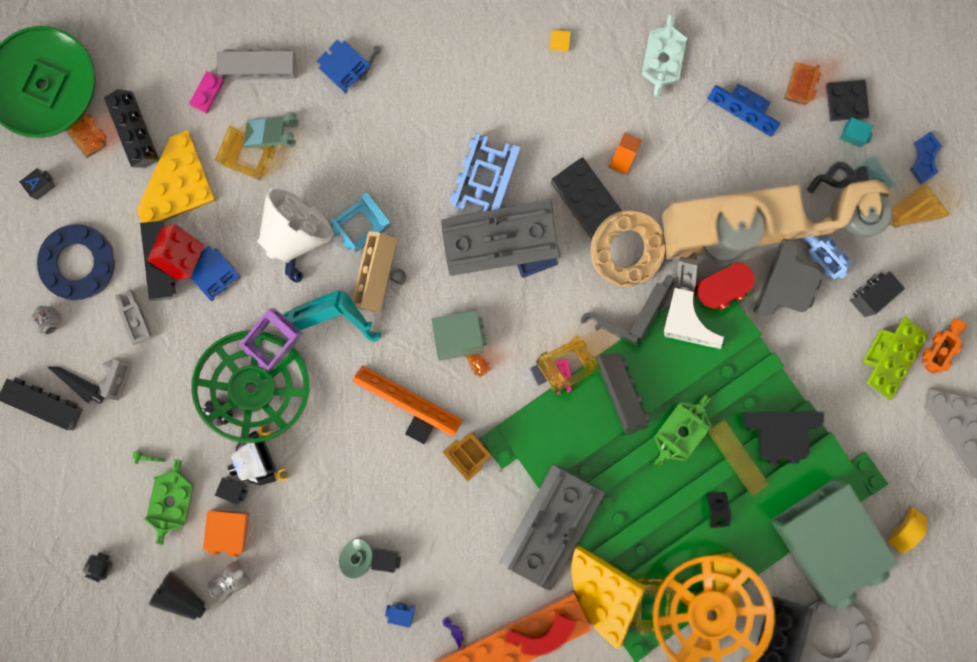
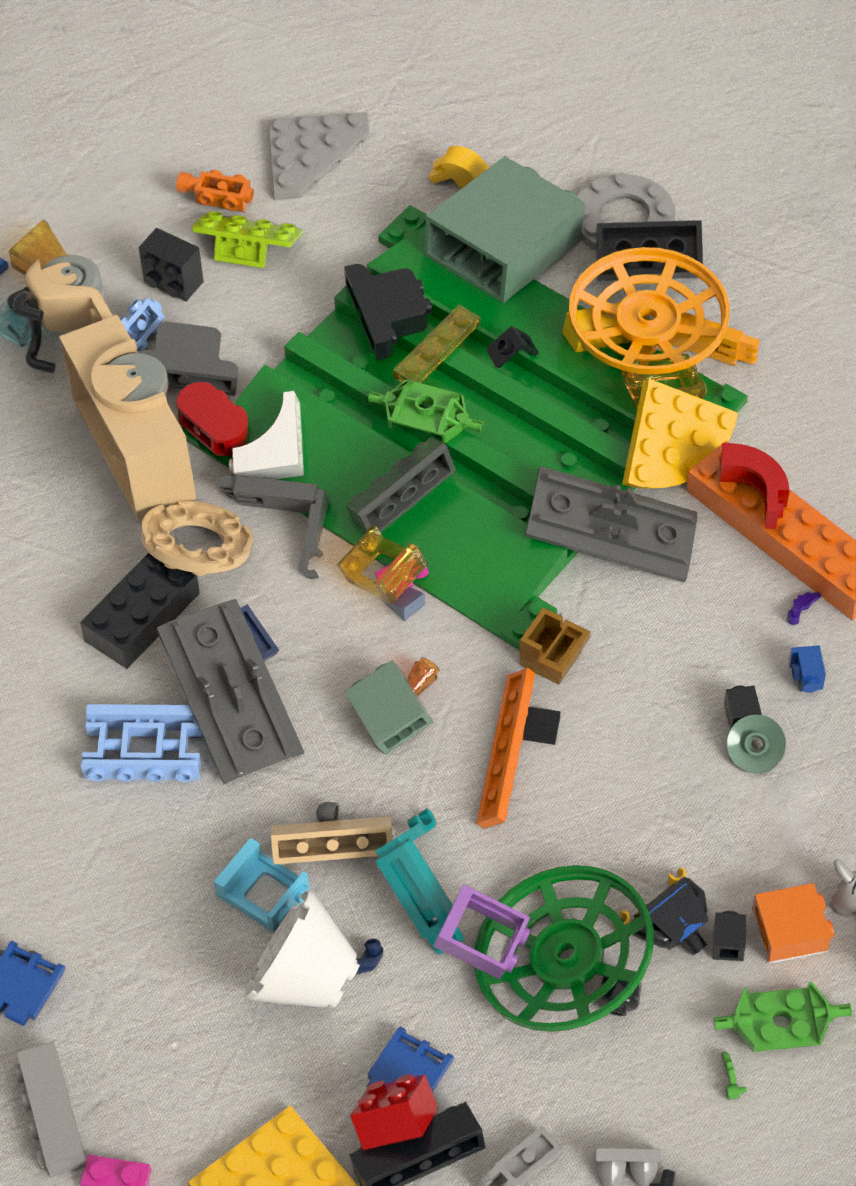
camera: 110 degrees left, 30 degrees down
clear yellow window [215,125,276,181] -> none
sand green flag [243,112,298,148] -> none
orange slope [609,133,642,175] -> none
light grey tile [676,253,699,294] -> none

